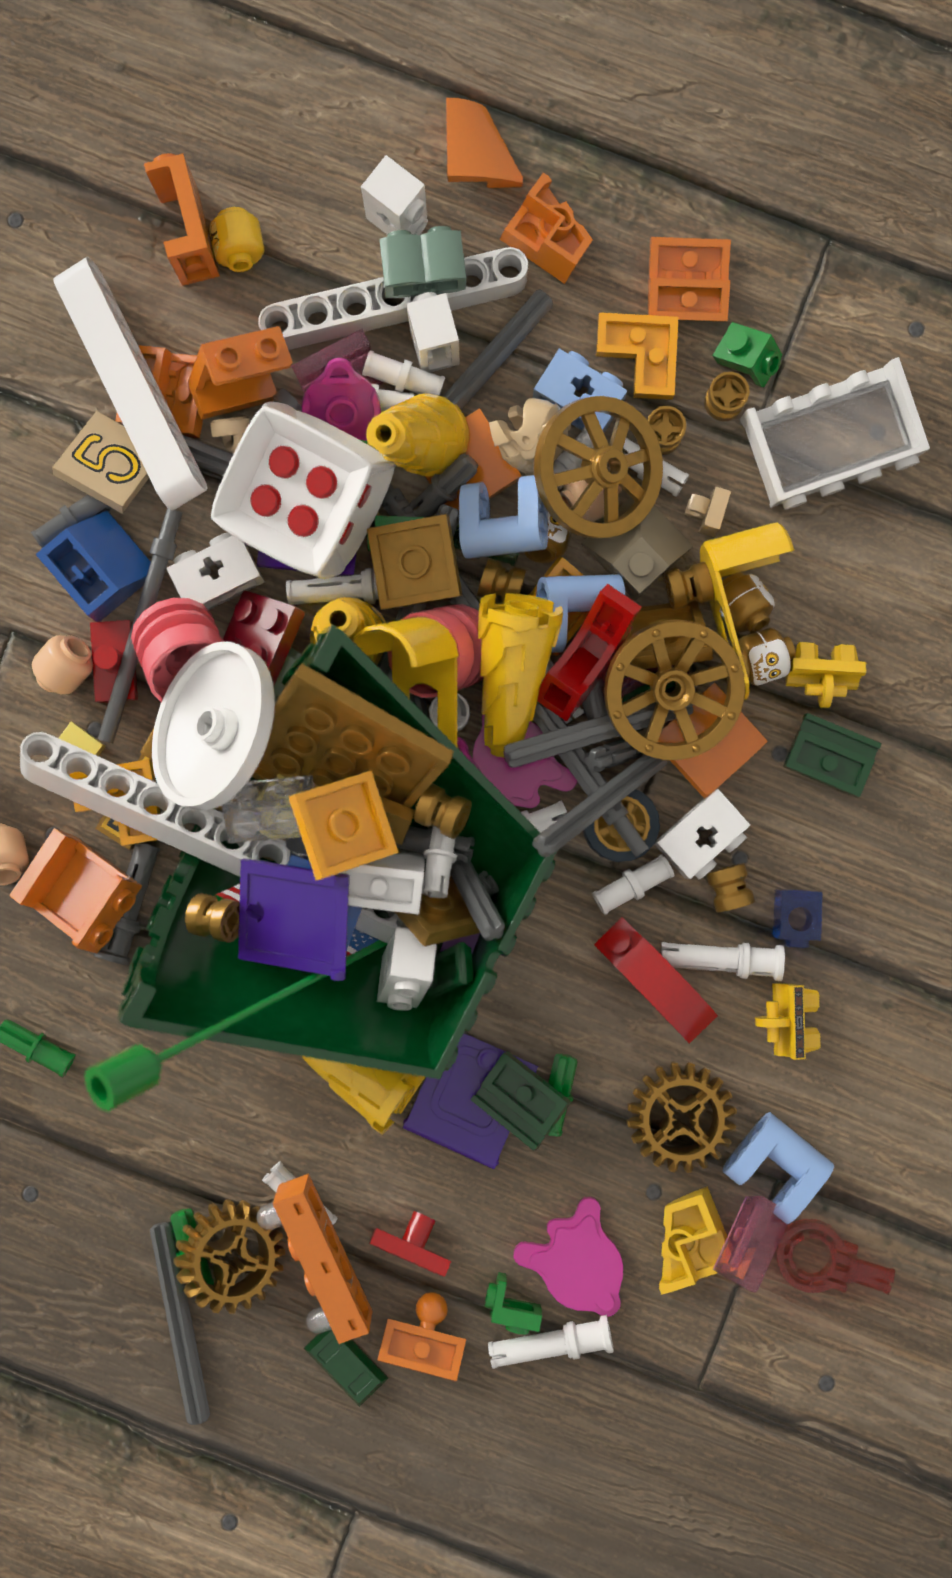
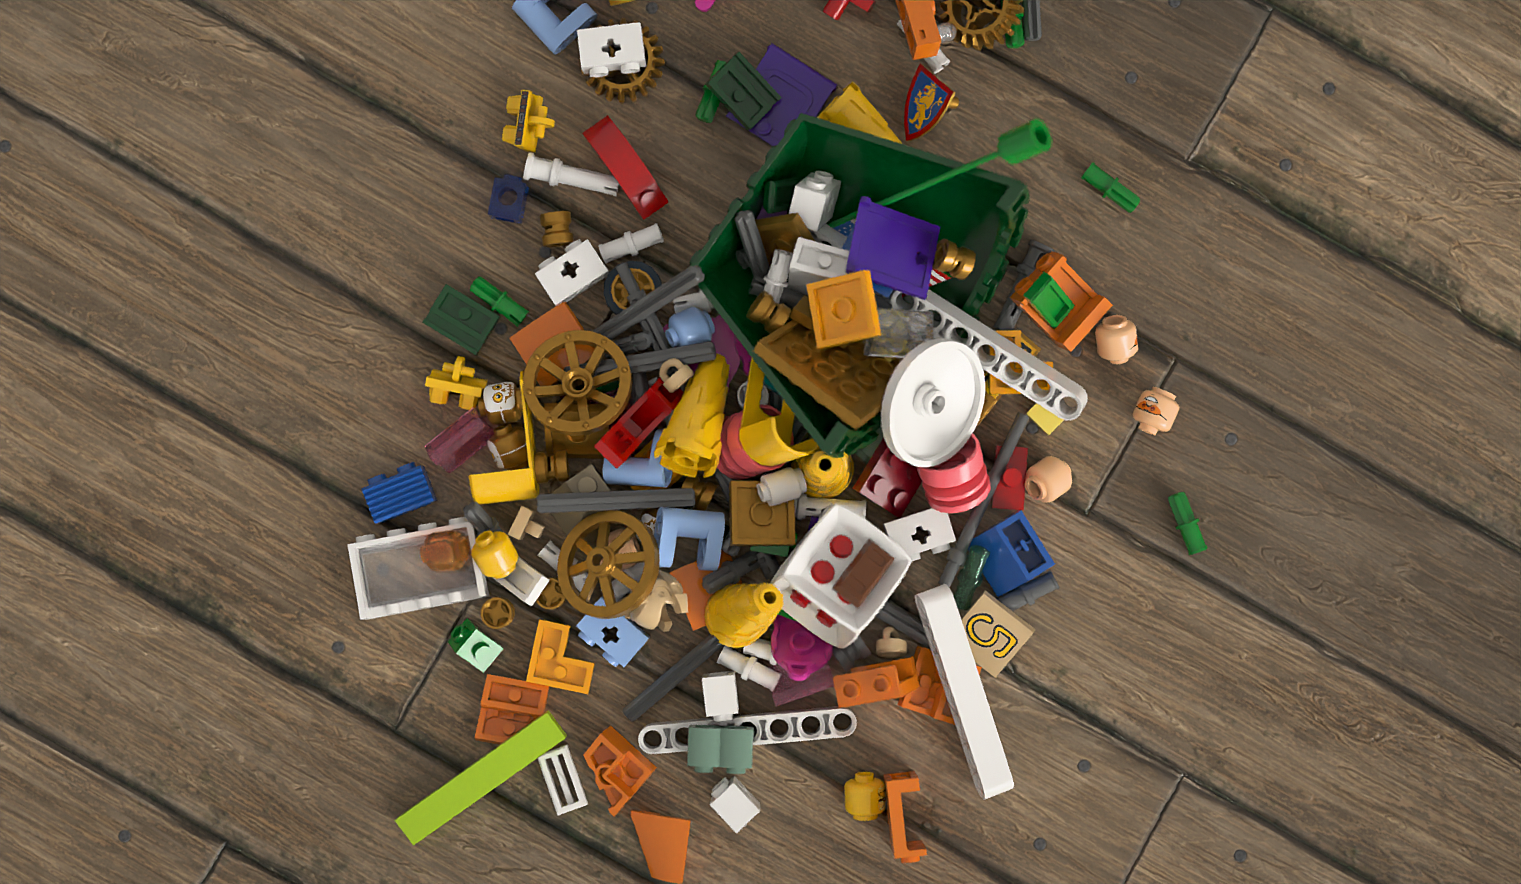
camera: 170 degrees left, 0 degrees up
none -> blue brick [361,462,438,524]
none -> lime tile [395,710,567,846]
none -> clear orange head [420,529,470,573]
none -> clear pink panel [425,407,494,473]
none -> dark grey axle [463,502,512,542]
none -> green axle [470,276,529,327]
none -> yellow head [471,530,519,579]
none -> white tile [492,557,549,606]
none -> dark grey axle [537,488,695,513]
none -> white tile [537,744,588,815]
none -> white brick [577,22,646,77]
none -> tan tile [659,358,694,393]
none -> light blue head [665,307,715,348]
none -> white brick [757,467,807,507]
none -> reddish brown tile [832,538,895,609]
none -> shield [904,63,959,142]
none -> clear green pin [954,545,990,610]
none -> green tile [1023,271,1075,329]

